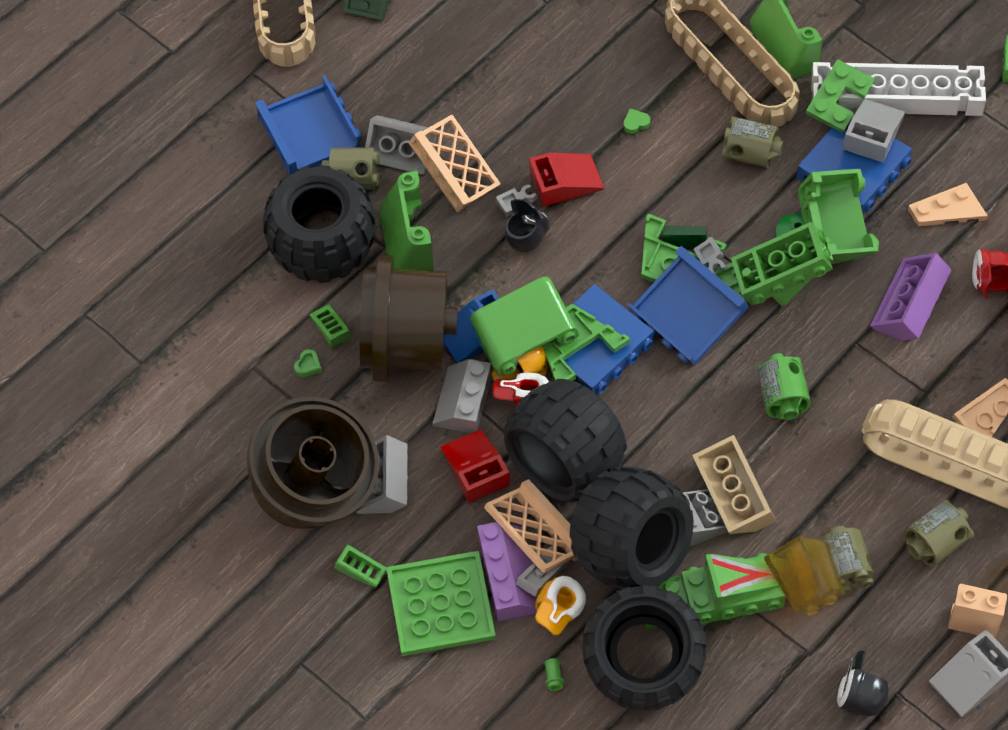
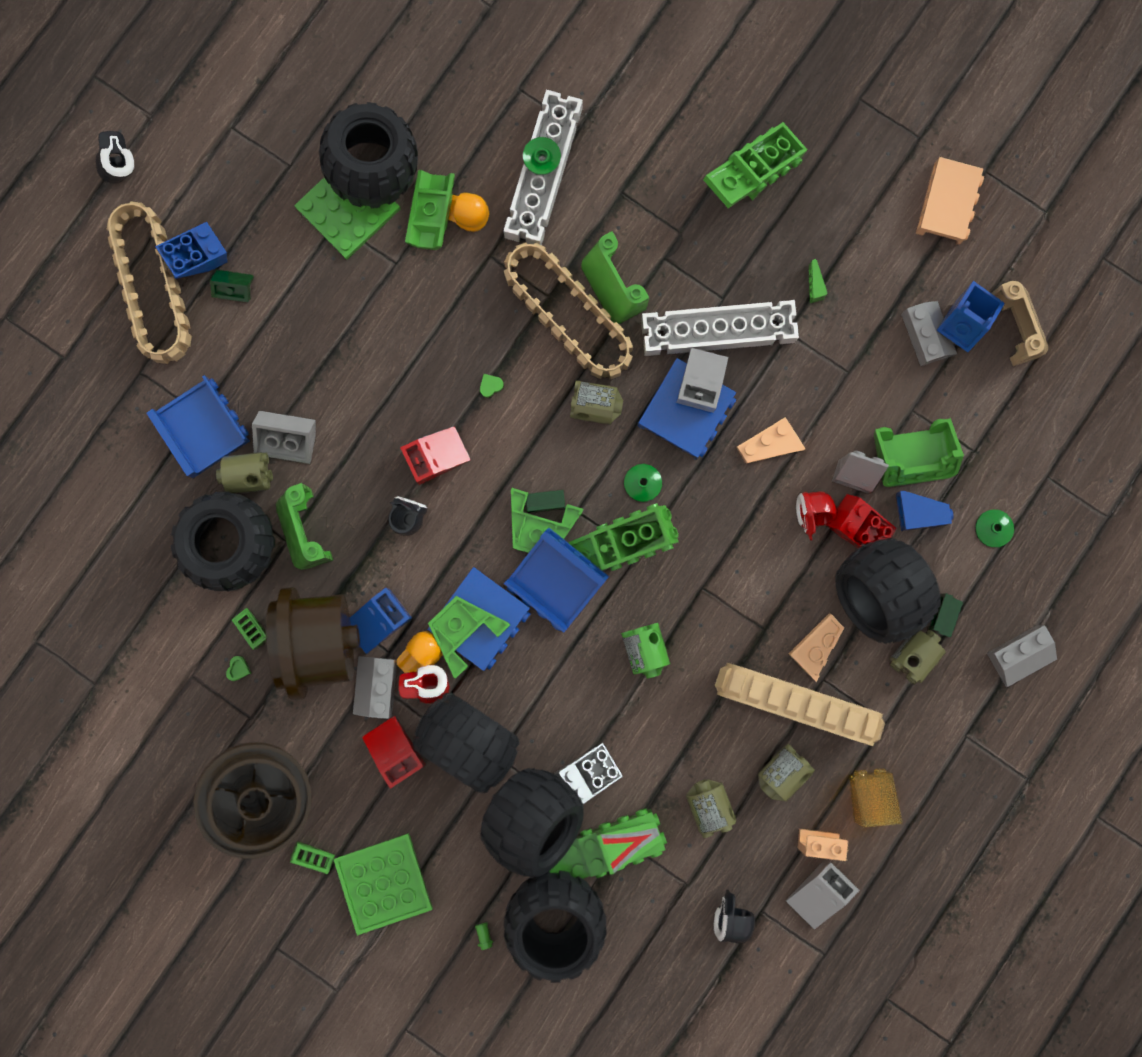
camera: 10 degrees left, 25 degrees up
light grey slope [356,435,408,514] -> none
light nougat fence [408,115,501,213] -> none
bright green windscreen [470,277,579,377] -> none
medium lavender slope [477,522,538,622] -> none
light nougat fence [484,479,578,573] -> none
light grey plate [496,185,537,217] -> none
light grey plate [516,546,571,597] -> none
light orange piece [535,576,586,636] -> none
tan slope [692,435,777,534] -> none
light grey plate [694,237,727,277] -> none
clear yellow slope [764,536,845,615] -> none
bright green windscreen [798,169,879,265] -> none
bright green plate [806,59,875,133] -> none
medium lavender slope [870,253,951,341] -> none

